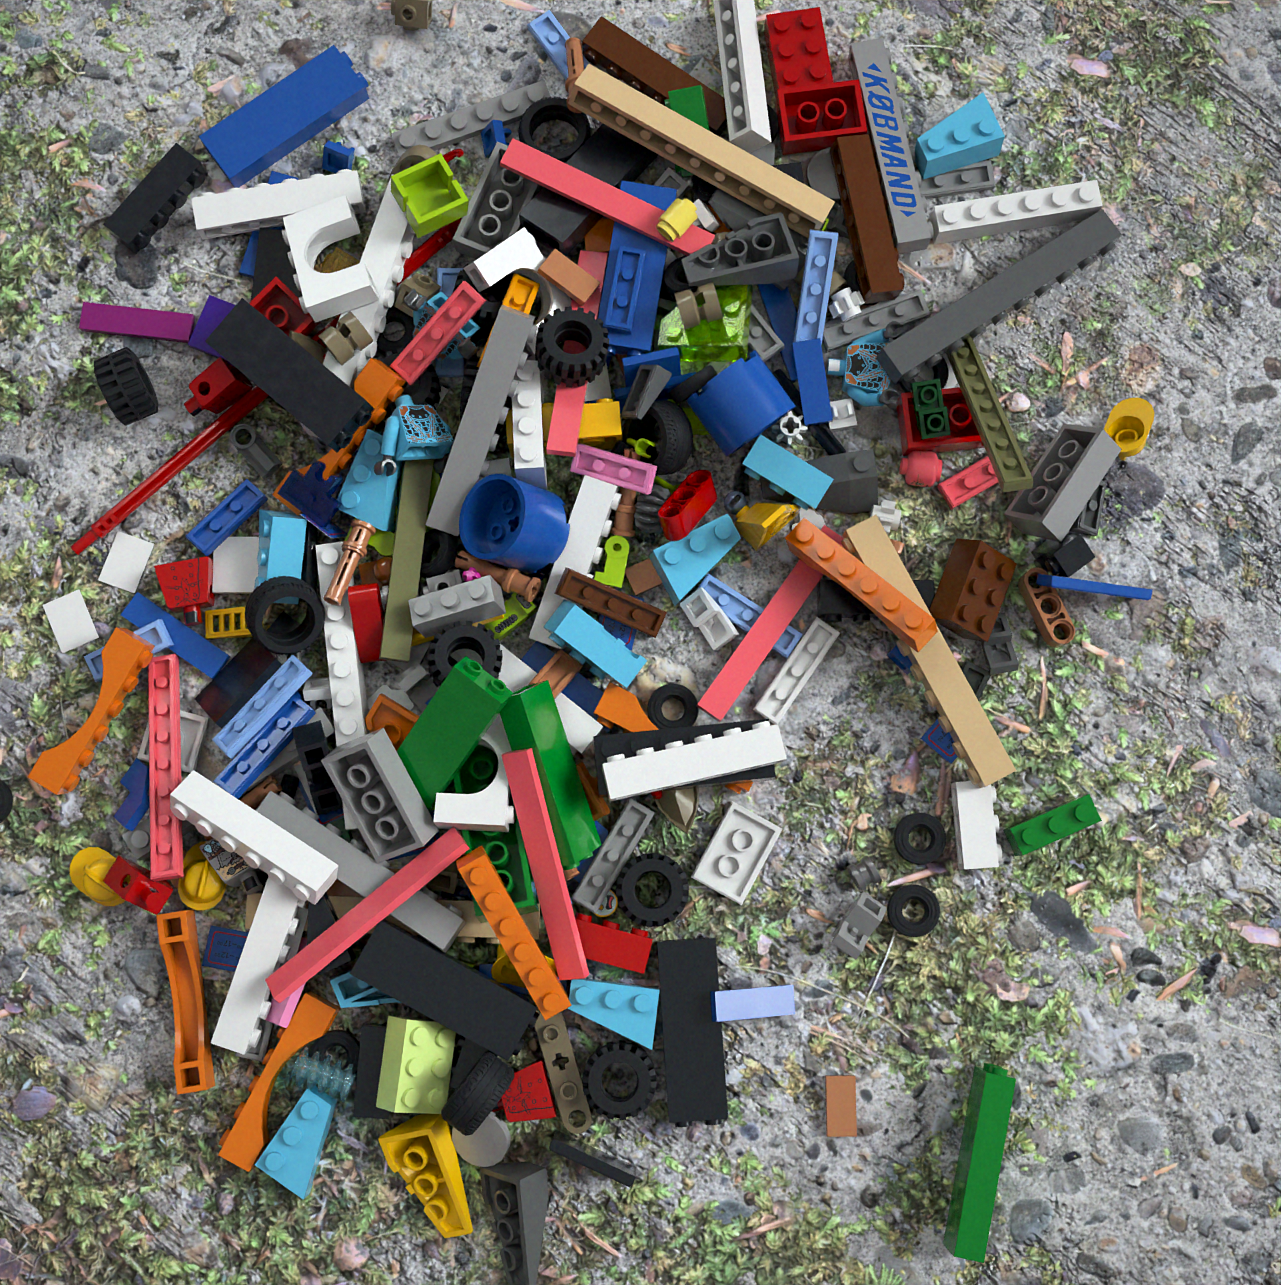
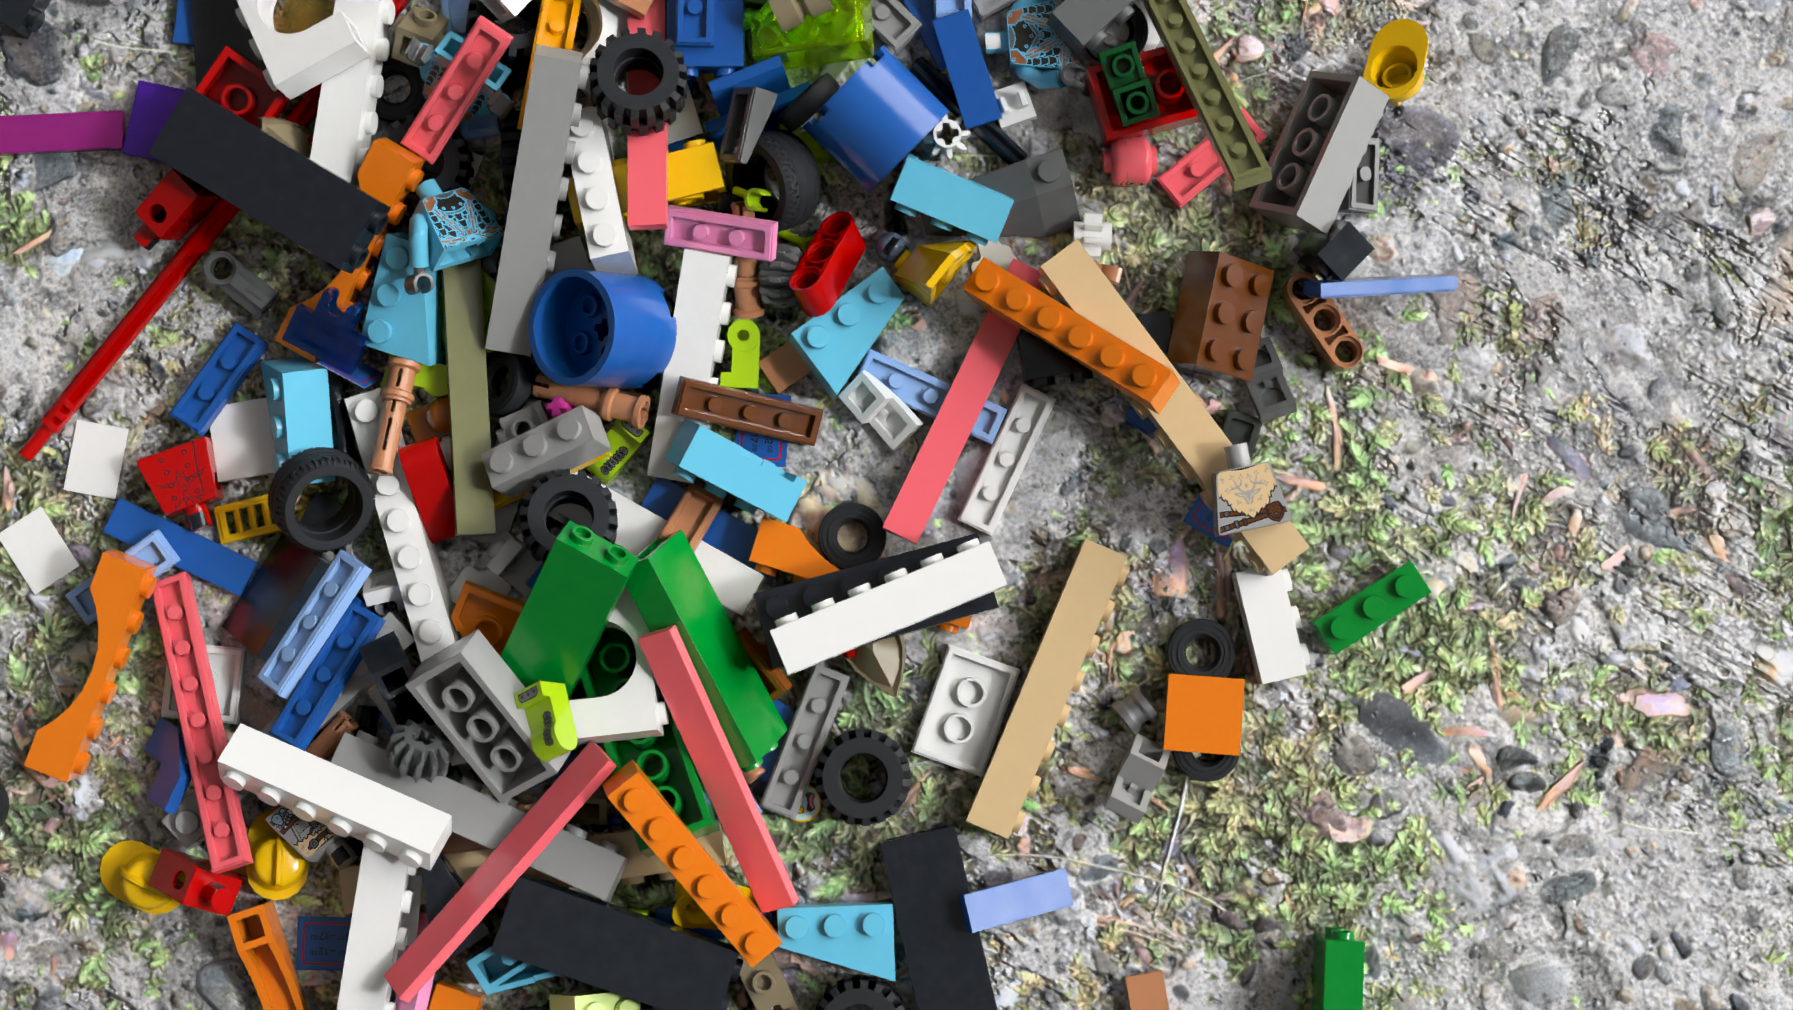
camera: 10 degrees left, 5 degrees up
black tyre [94,347,158,426] -> none
dark tan wheel [318,311,373,366] -> none
red brick [575,912,653,974] -> none
none -> dark grey gear [386,719,454,783]
none -> lime leg [514,680,578,762]
none -> tan brick [965,539,1130,839]
none -> orange tile [1162,673,1245,756]
none -> torso [1212,442,1292,537]

